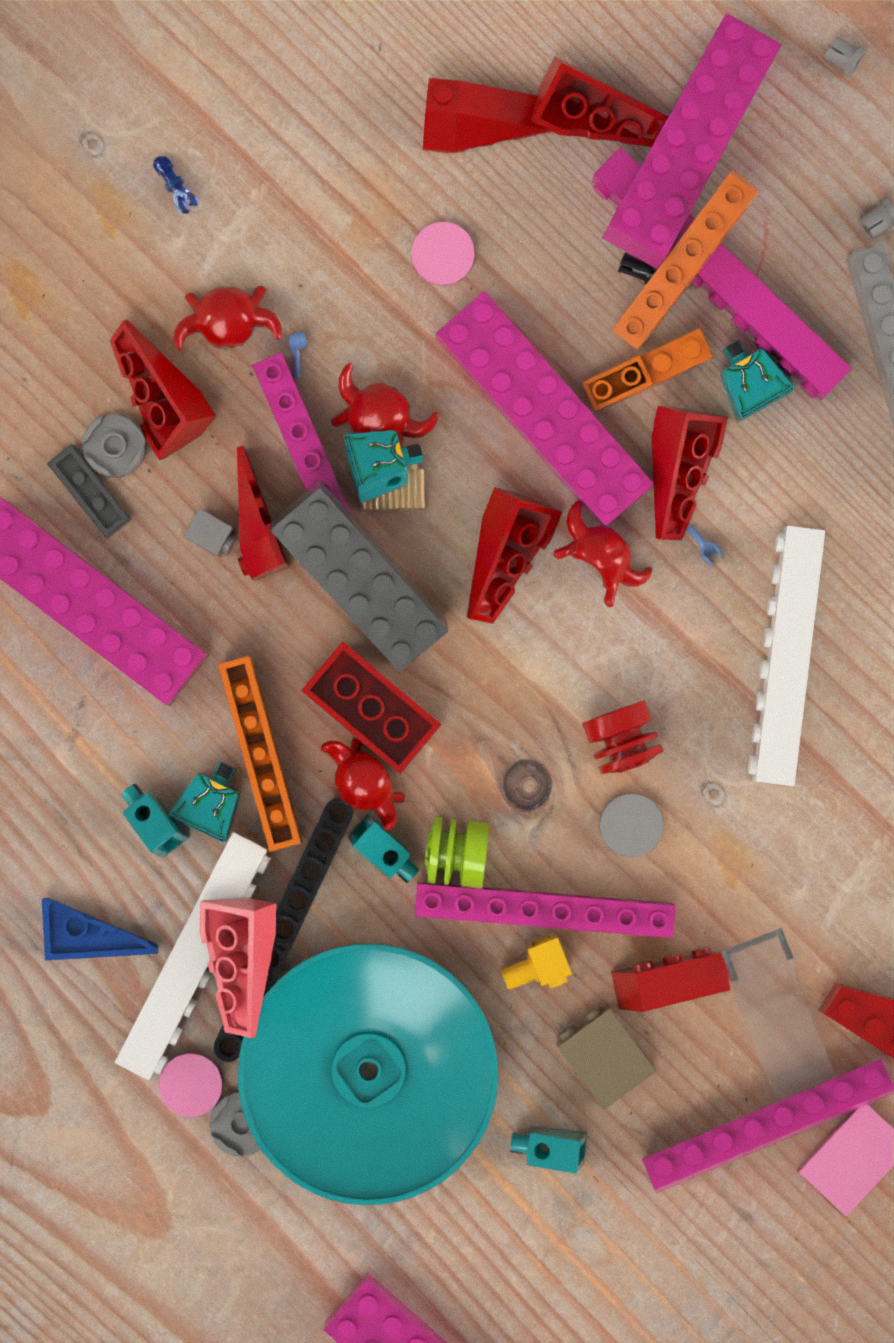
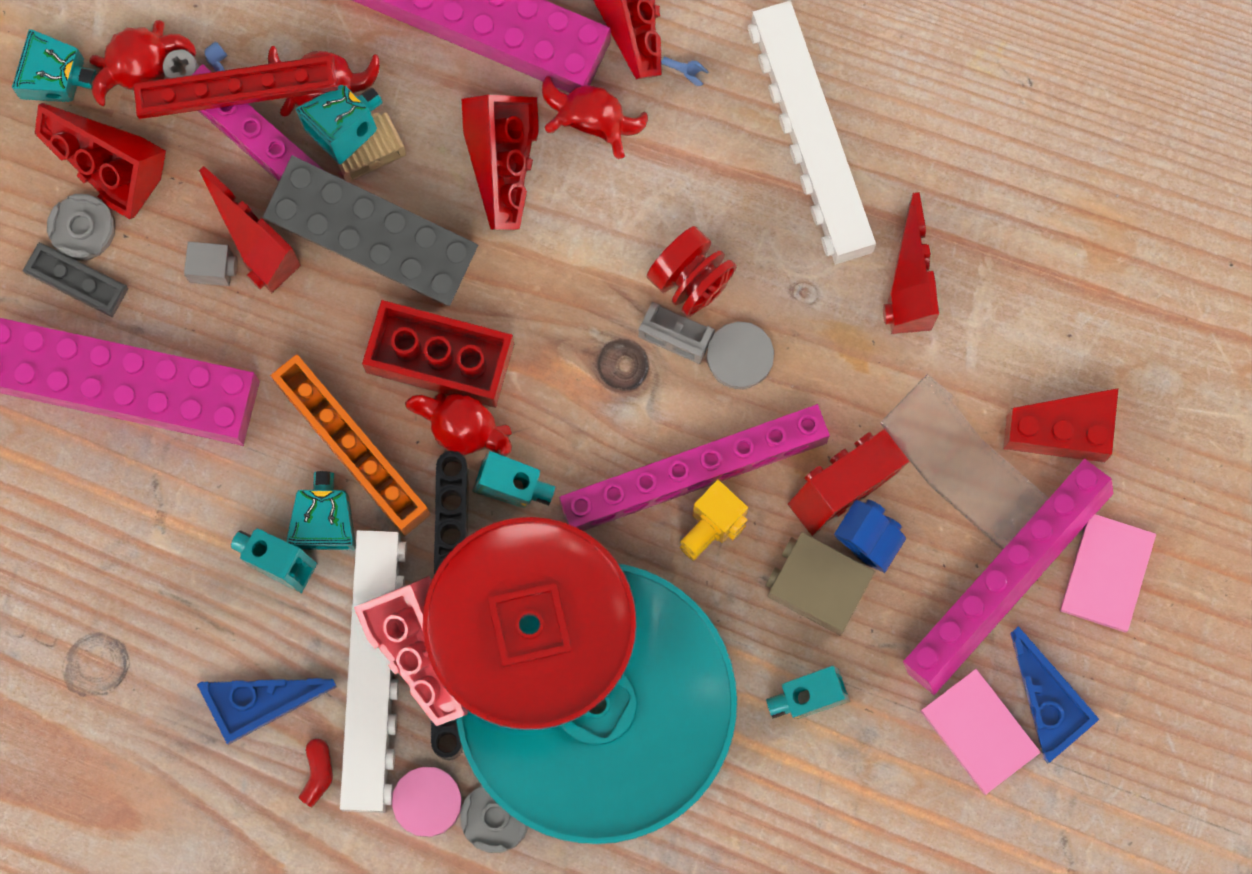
camera: 25 degrees left, 10 degrees down
lime wheel [425,816,490,889] -> none
none -> teal torso [12,29,98,102]
none -> red tile [133,55,338,119]
none -> light grey bush [163,49,199,79]
none -> red arm [298,738,333,808]
none -> red dish [423,517,636,730]
none -> light grey hinge [639,302,715,364]
none -> blue brick [834,499,906,573]
none -> red wedge [883,192,939,334]
none -> bright pink tile [920,669,1041,795]
none -> blue wing [1010,626,1100,764]

